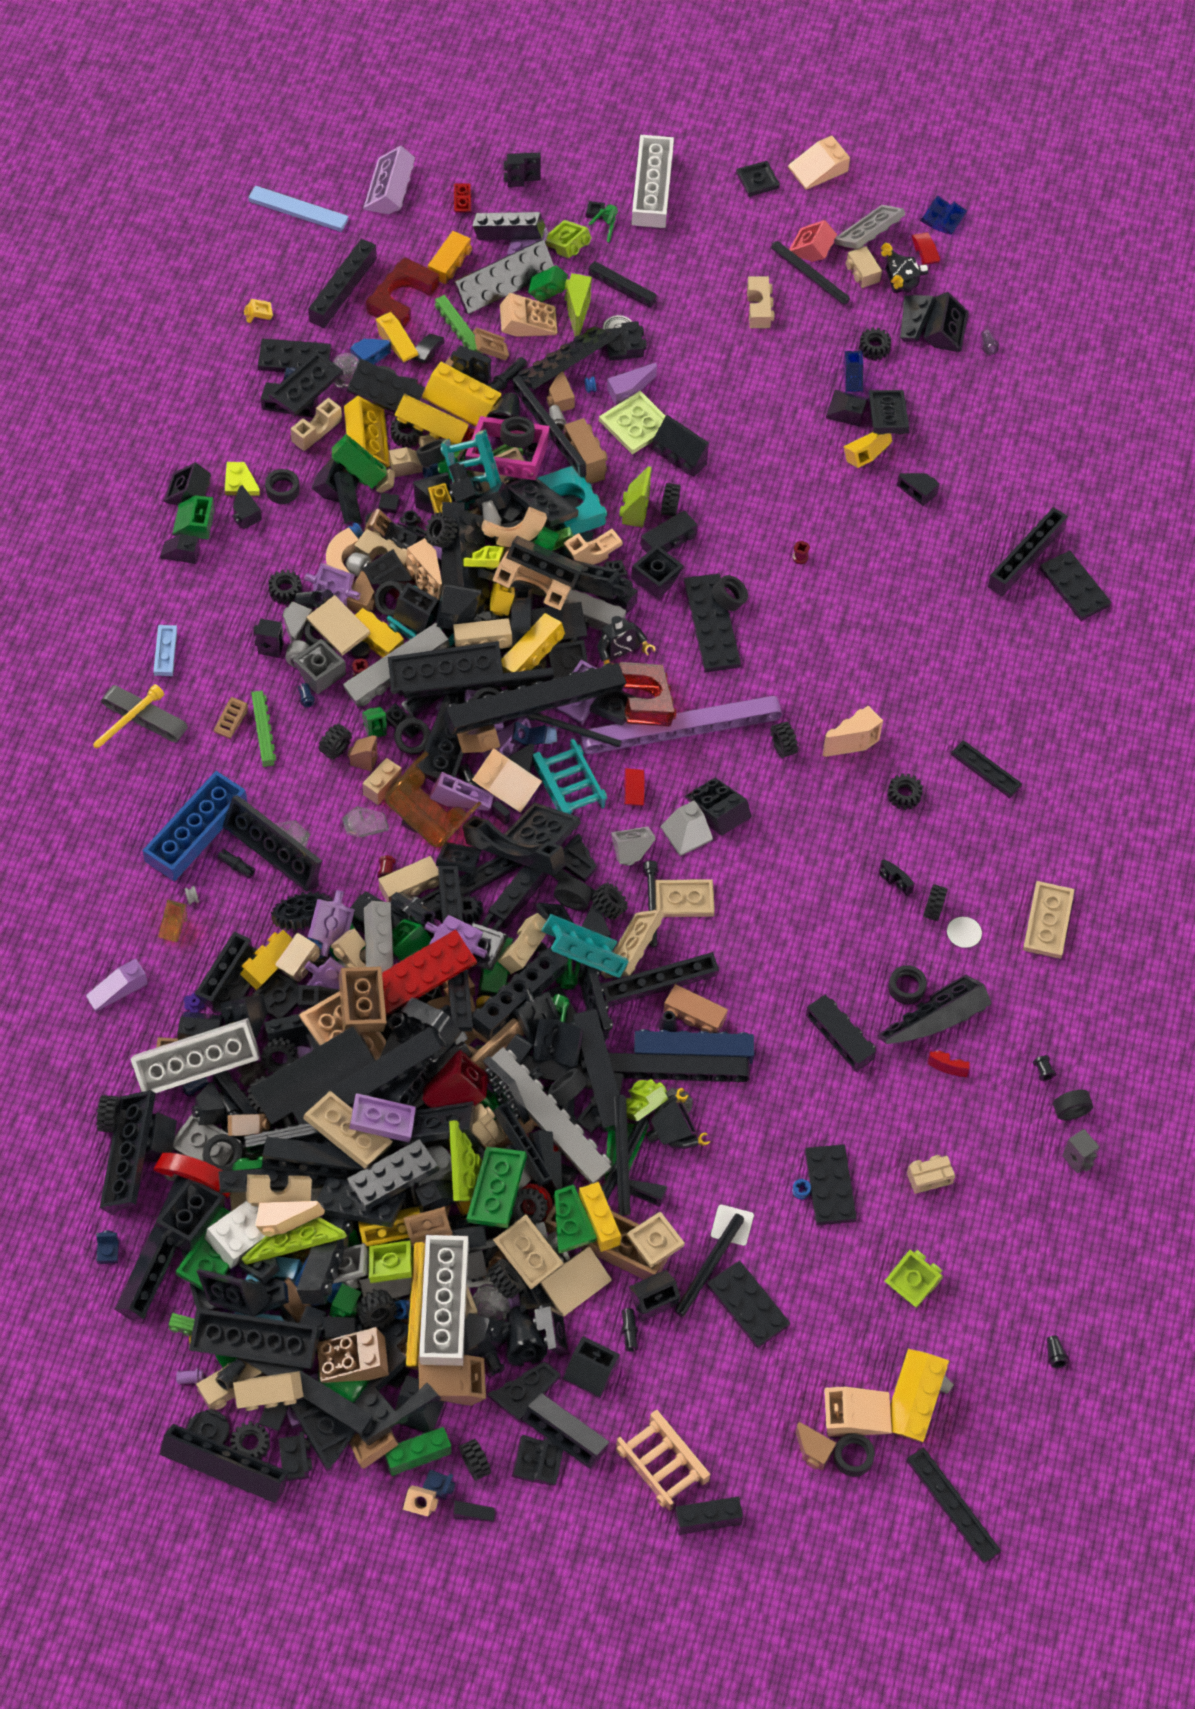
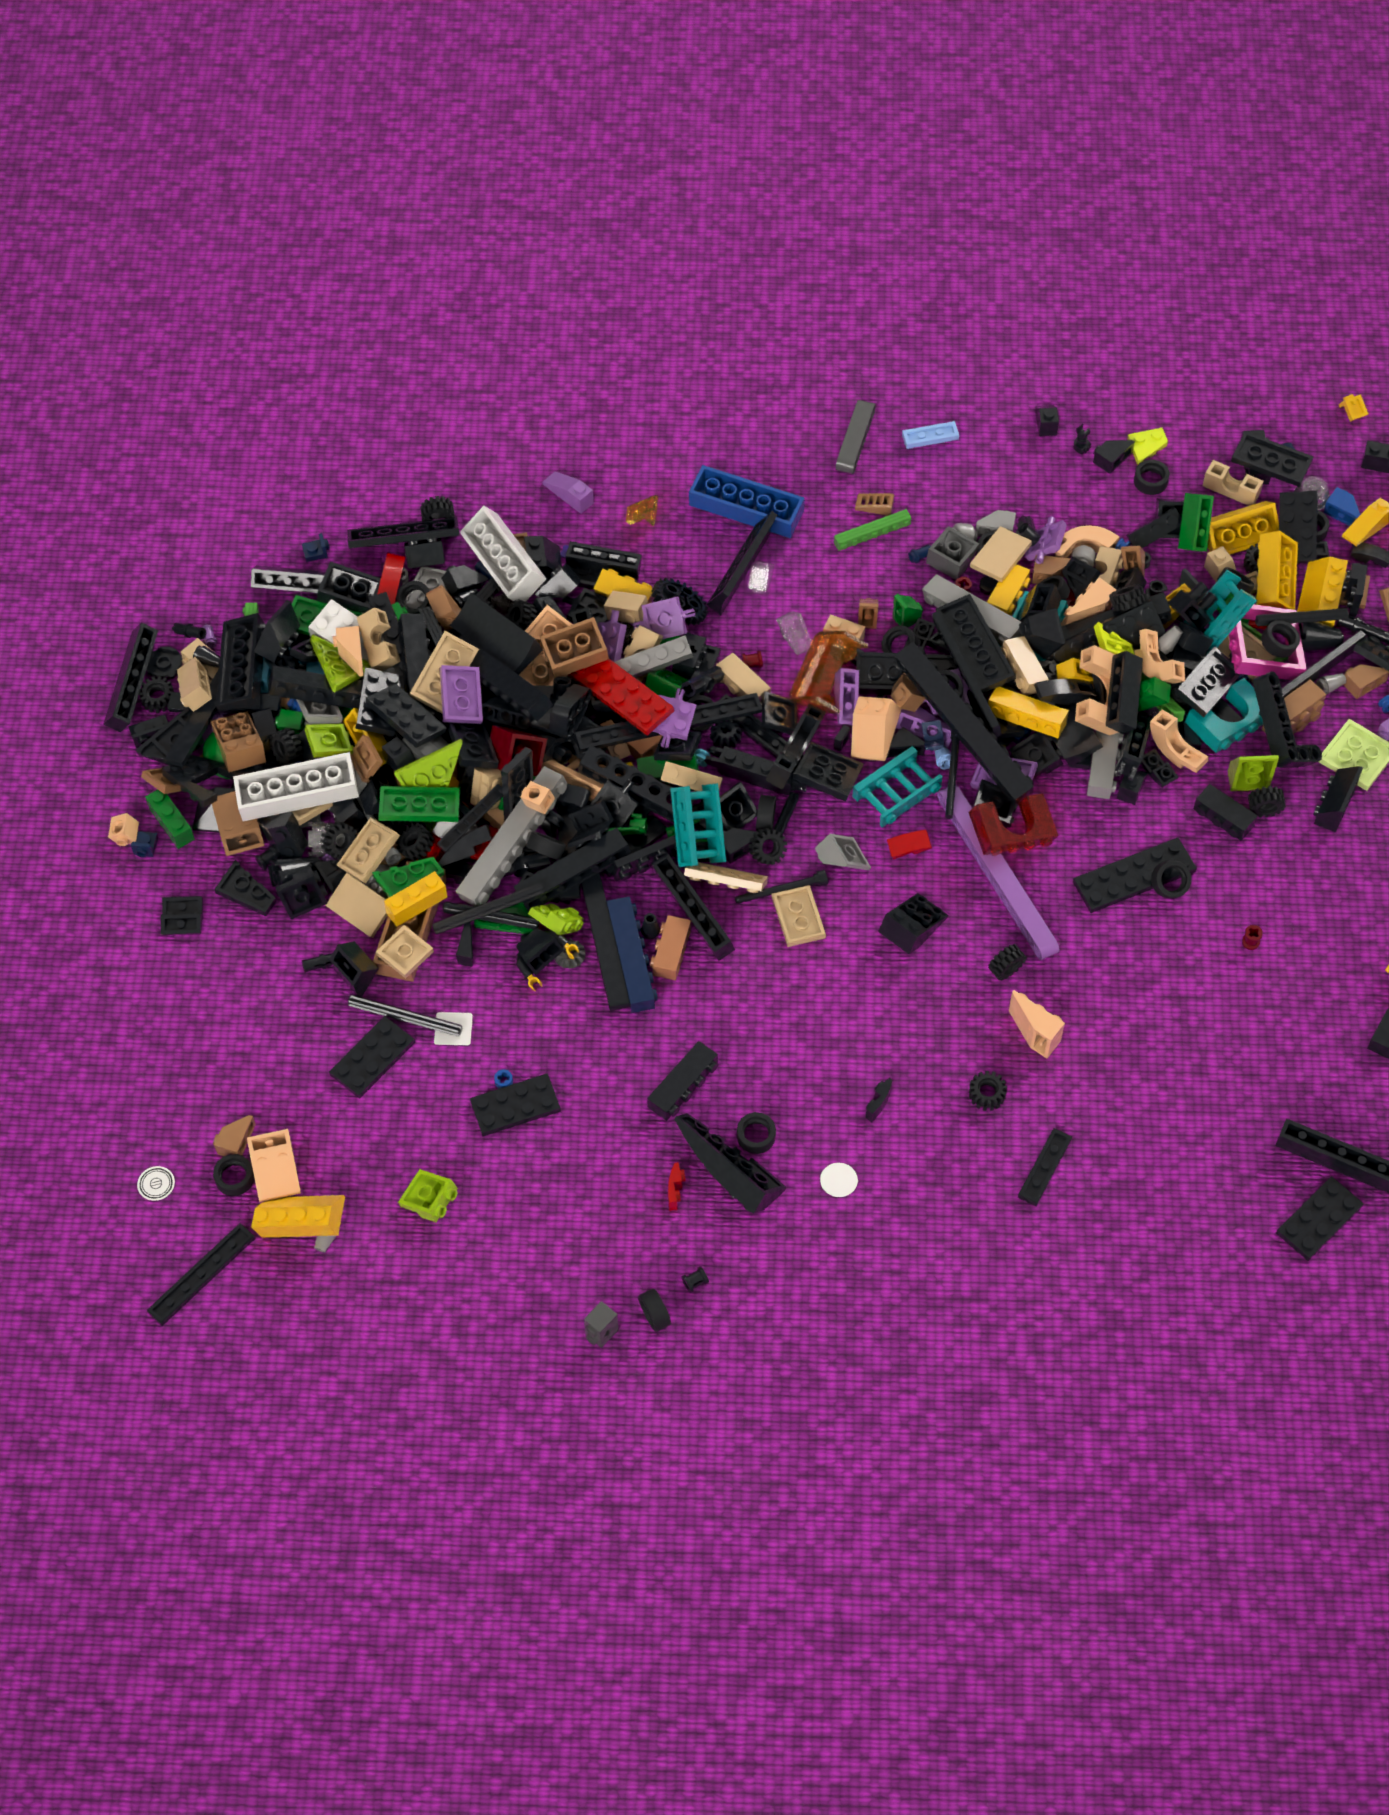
camera: 80 degrees right, 0 degrees up
yellow piece [93,684,165,749] -> none
black slope [164,462,211,505] -> none
green slope [172,496,215,540] -> none
light grey bush [185,886,199,905] -> none
black pin [217,849,256,879] -> none
brick [253,618,284,658] -> none
black plate [257,338,332,372] -> none
black tyre [268,569,302,605] -> none
black tyre [318,723,352,760] -> none
tan plate [376,469,395,493] -> none
black tile [378,493,400,513] -> none
black piece [454,1501,495,1522] -> none
black tyre [459,1439,491,1481] -> none
black brick [522,1393,609,1469] -> none
black wing [563,833,597,883] -> none
black slope [563,1336,620,1398] -> none
black torso [597,616,655,665] -> none
light nougat fence [616,1409,710,1511] -> none
black slope [631,545,684,599] -> none
light grey slope [661,800,713,856] -> none
black brick [674,1496,743,1535] -> none
tan brick [907,1155,955,1194] -> none
black tyre [923,884,948,921] -> none
tan plate [1023,881,1075,959] -> none
black cone [1046,1335,1068,1368] -> none
none -> white sticker [137,1166,175,1201]
none -> black axle [172,622,206,640]
none -> light nougat brick [520,781,555,814]
none -> black piece [1073,424,1091,455]
none -> black beam [1253,671,1322,768]
none -> black axle [1255,608,1349,626]

